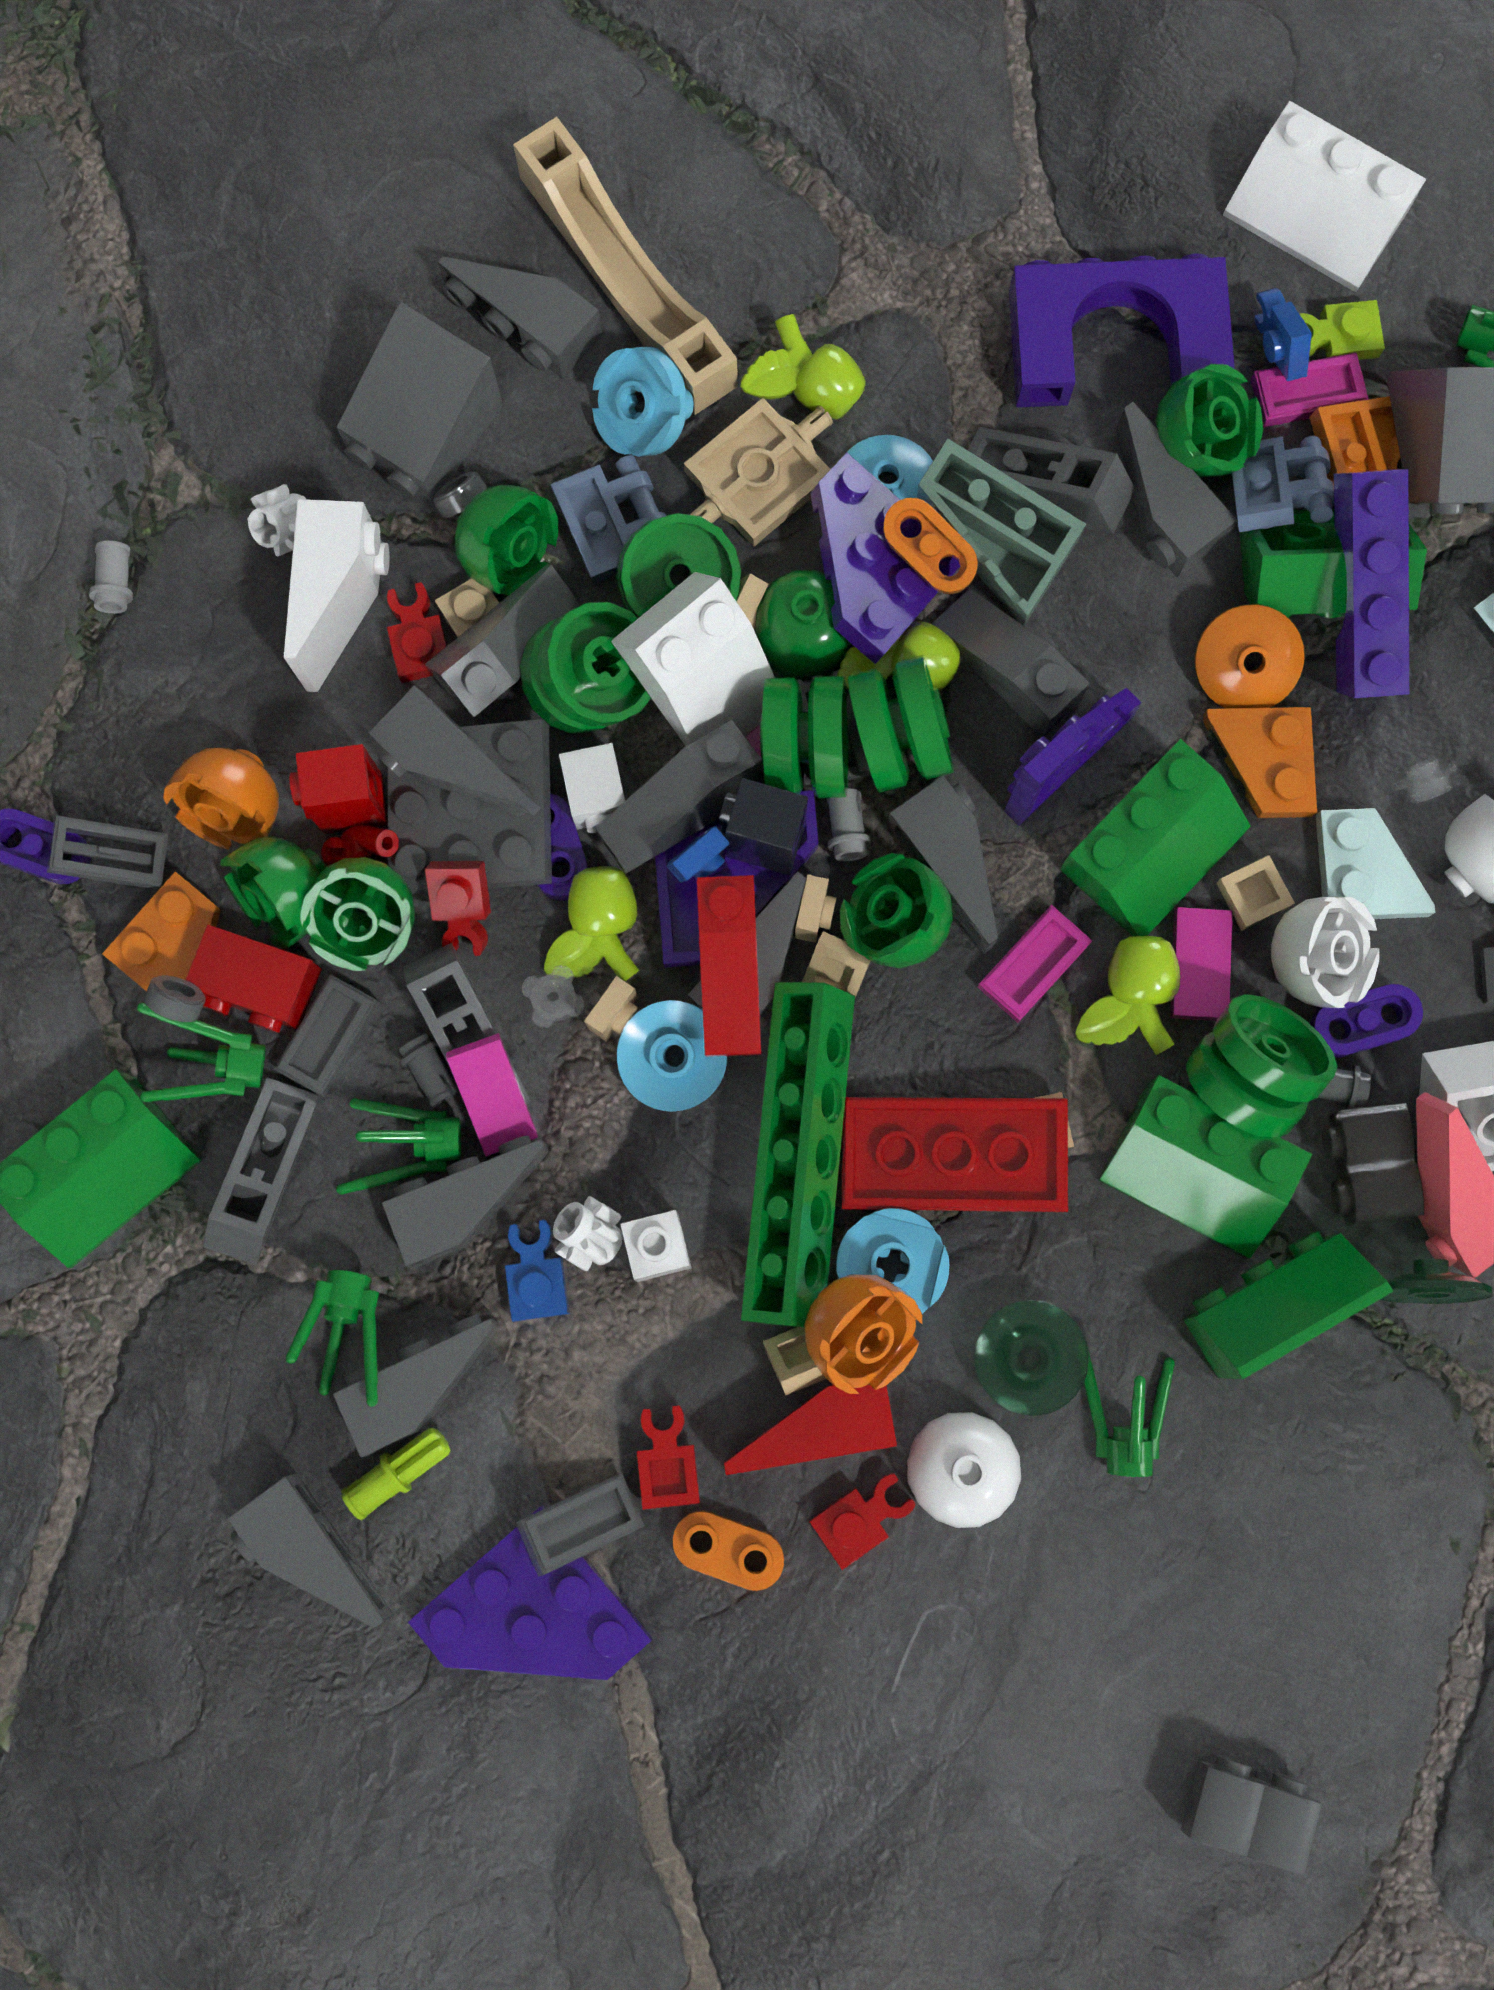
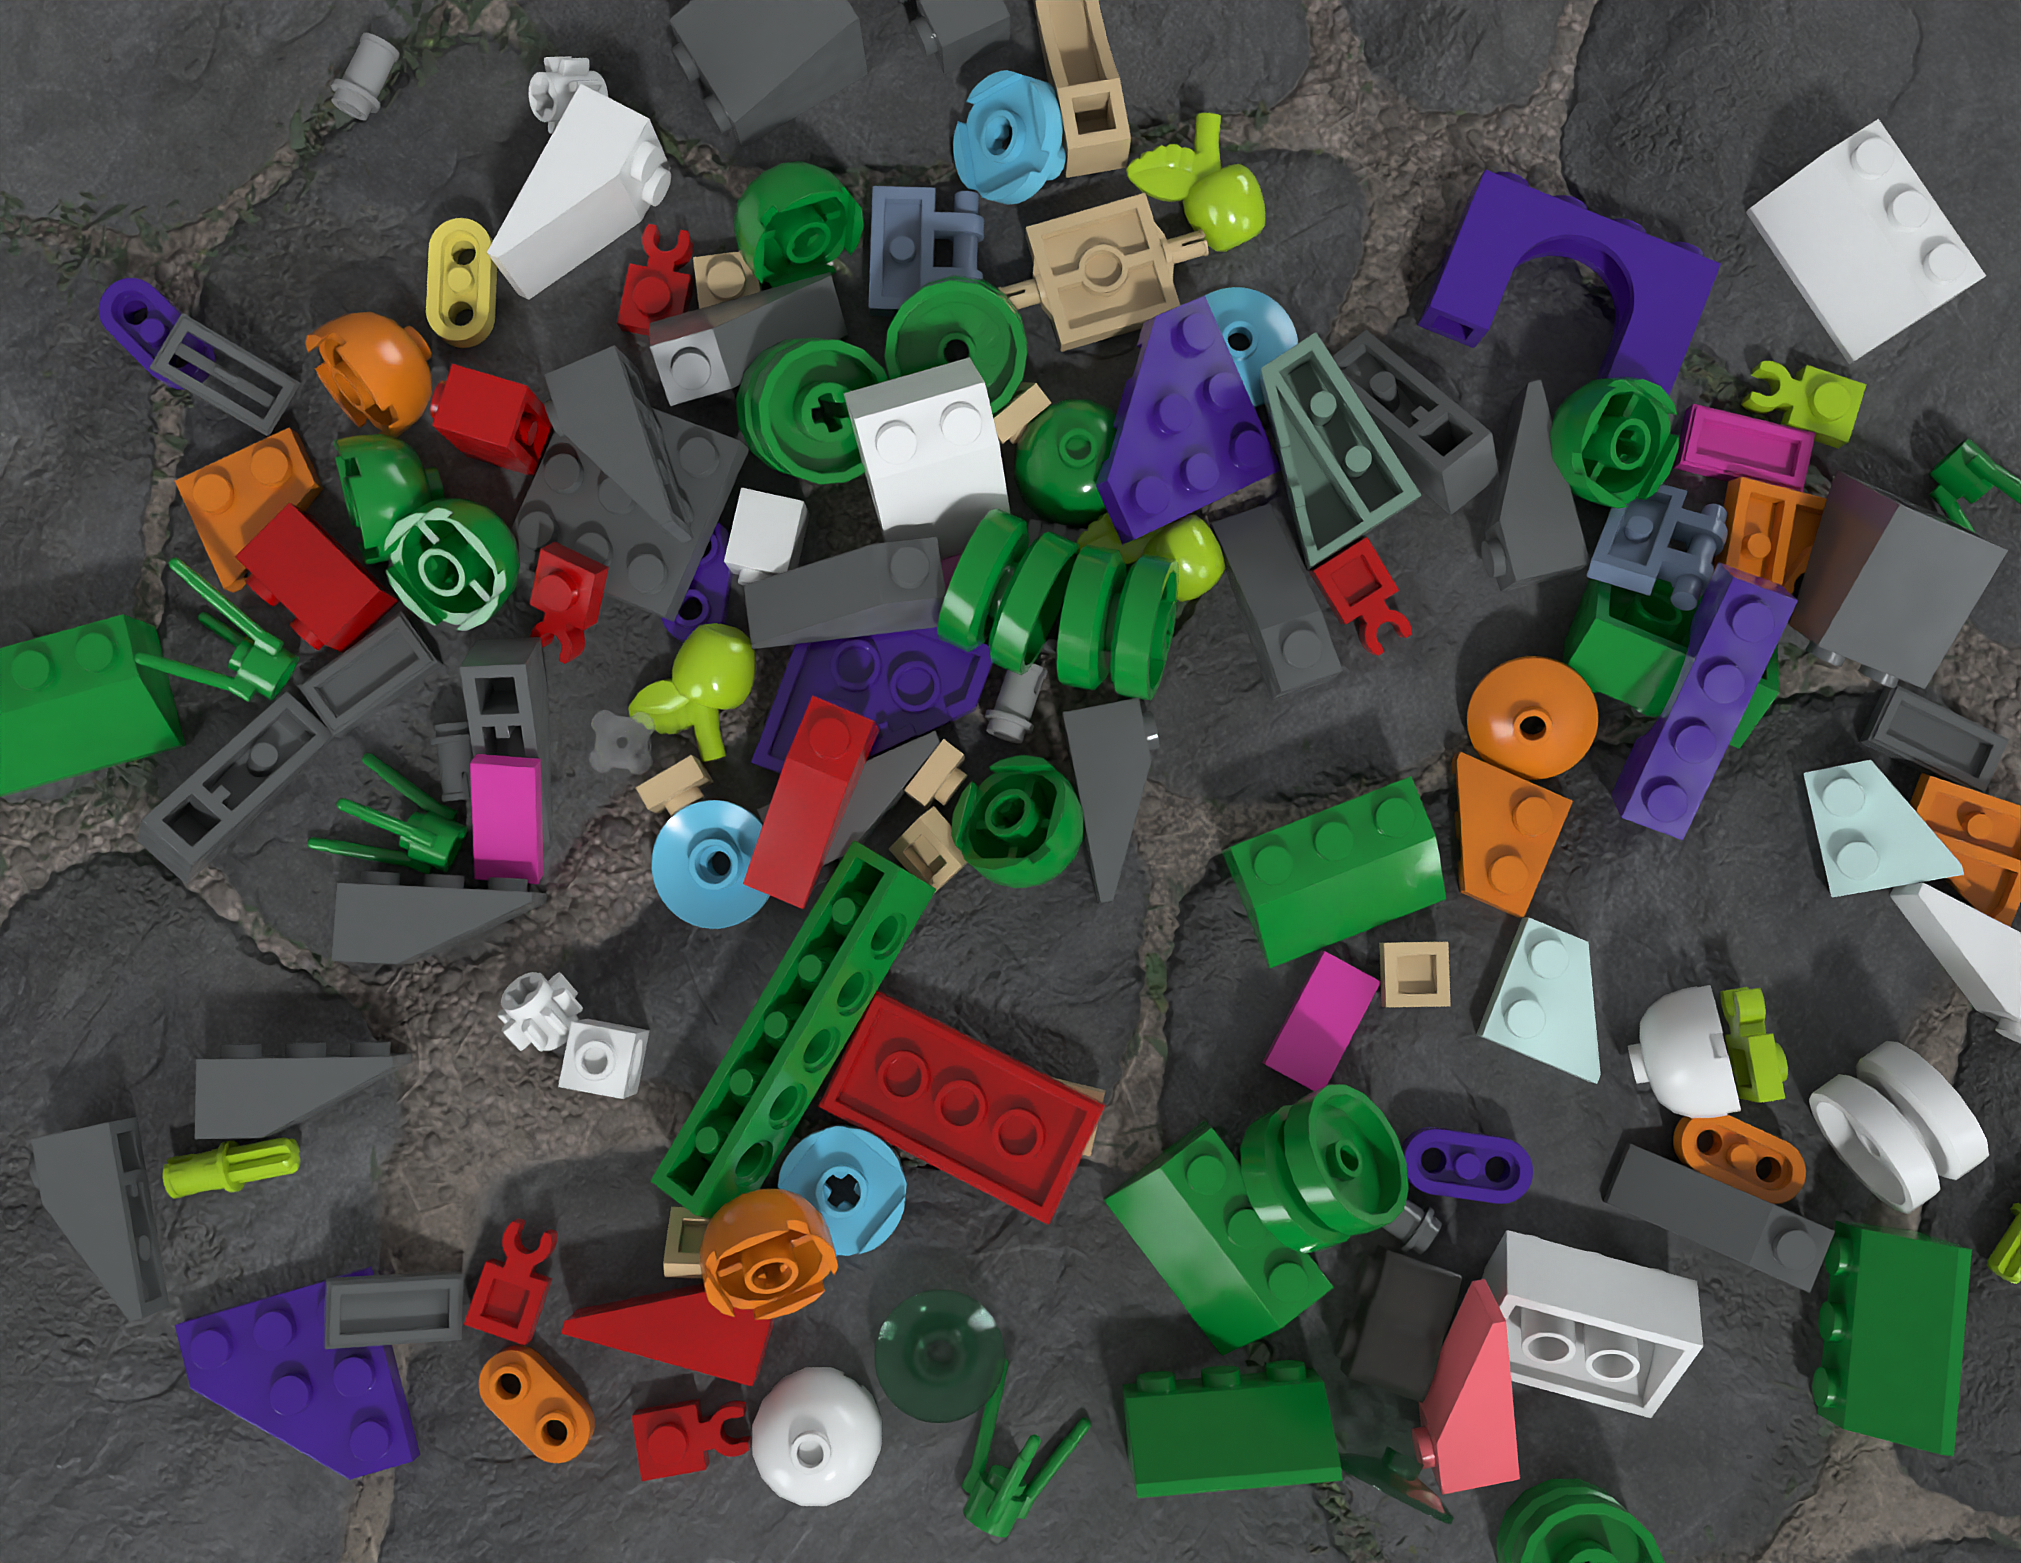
camera: 20 degrees right, 5 degrees up
dark grey tile [144,975,206,1022] -> none
green plant [285,1270,379,1407] -> none
red arm [321,825,399,866] -> none
dark grey tile [433,472,487,518] -> none
blue plate [505,1220,570,1322] -> none
blue plate [666,826,730,883] -> none
black brick [718,778,808,875] -> none
orange plate [884,498,978,594] -> none
dark pink tile [977,905,1092,1023] -> none
dark purple plate [1004,688,1142,826] -> none
lime piece [1076,936,1180,1055] -> none
blue plate [1254,288,1312,382] -> none
white cylinder [1271,897,1379,1008] -> none
clear plate [1394,758,1458,803] -> none
none -> light yellow plate [426,218,497,348]
none -> red plate [1308,537,1412,656]

